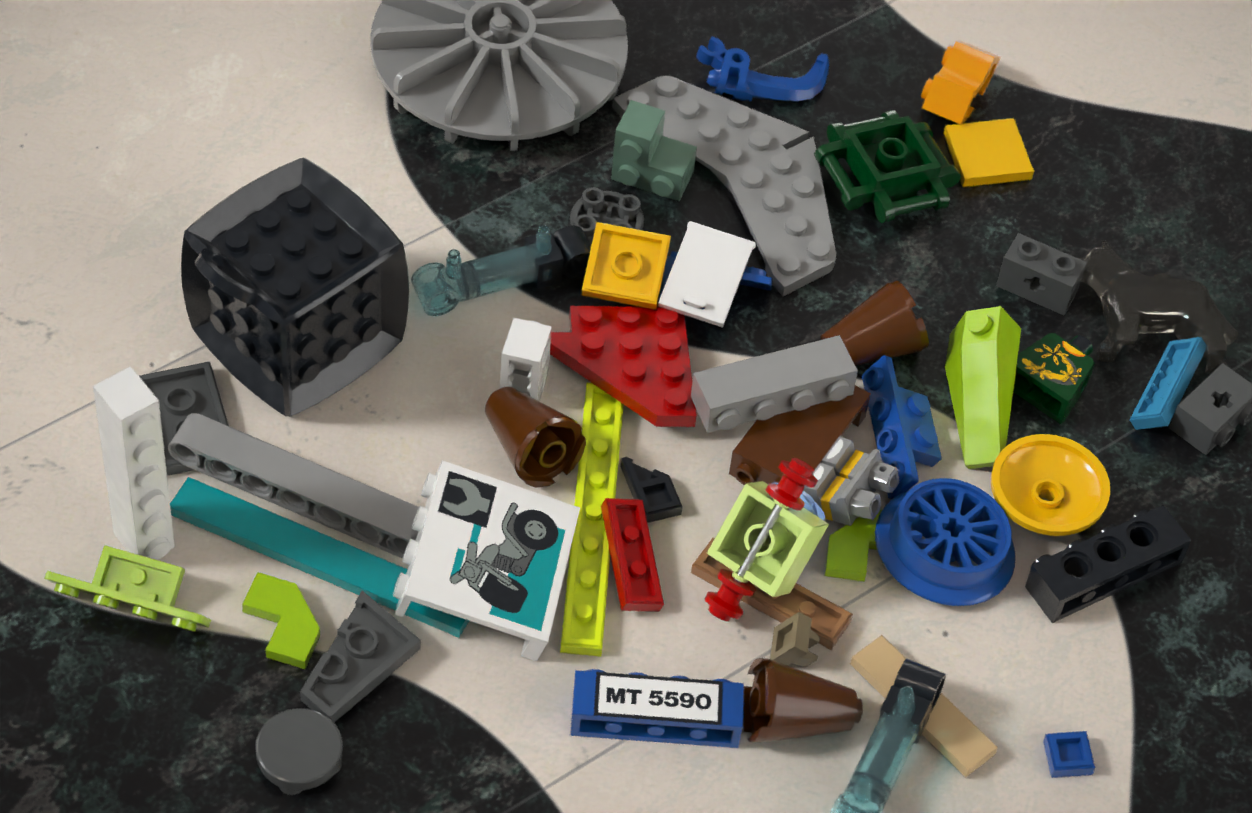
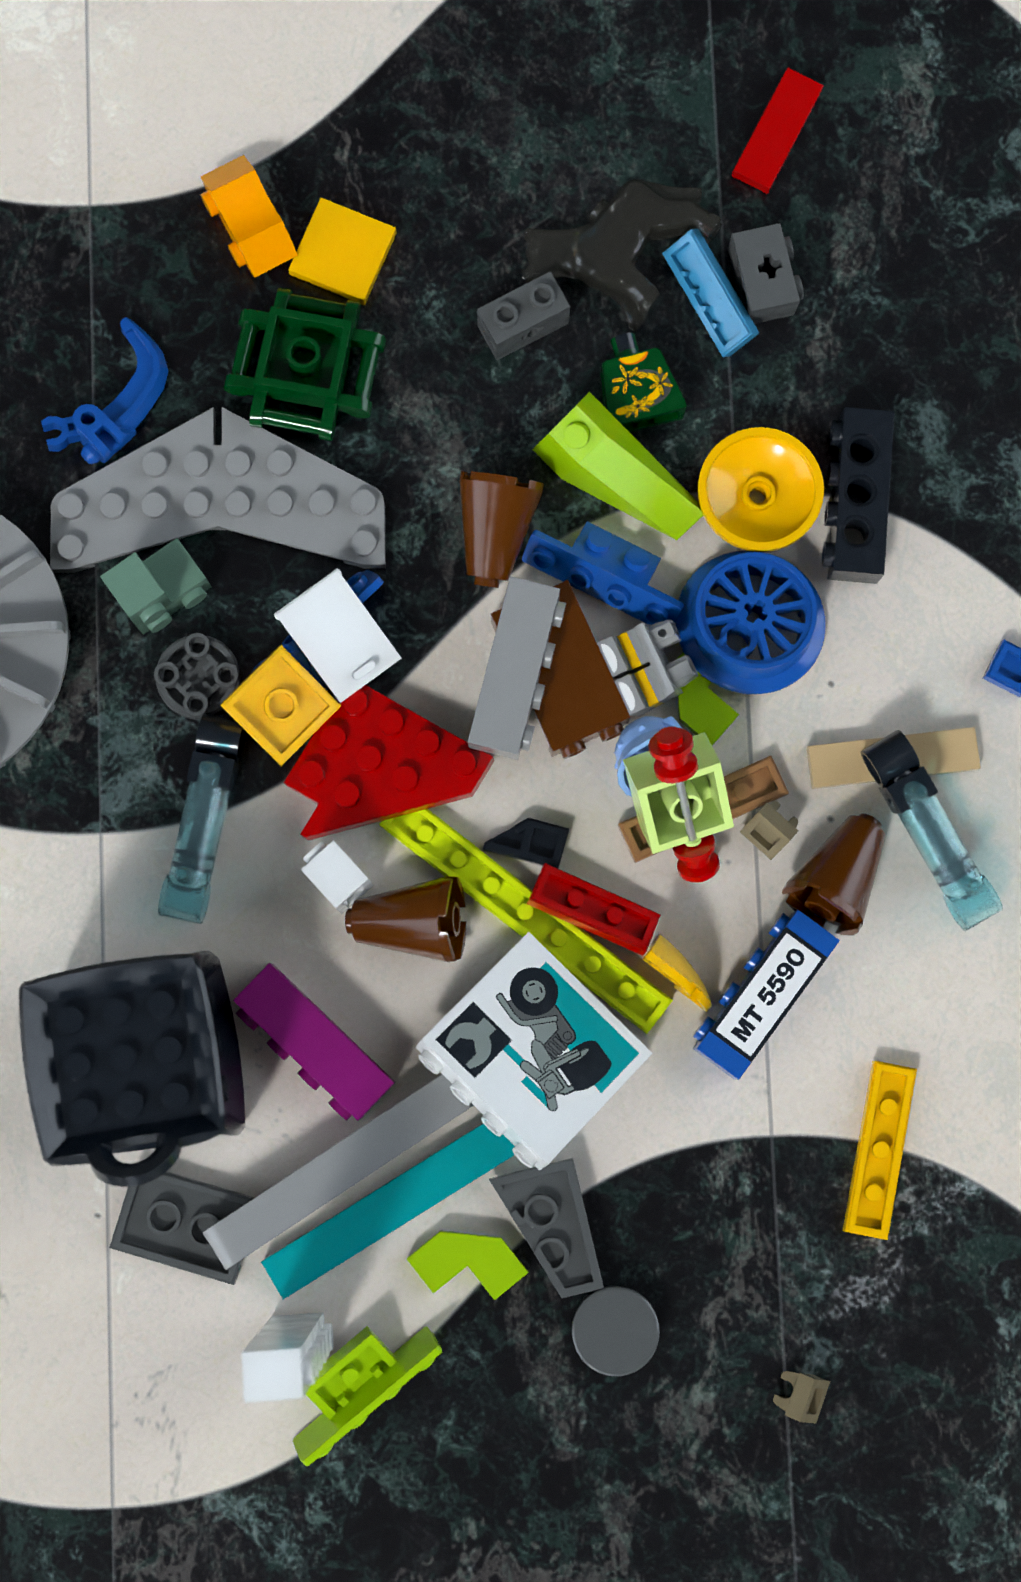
camera: 55 degrees left, 30 degrees up
none -> magenta brick [233,963,396,1121]
none -> yellow brick [642,934,712,1012]

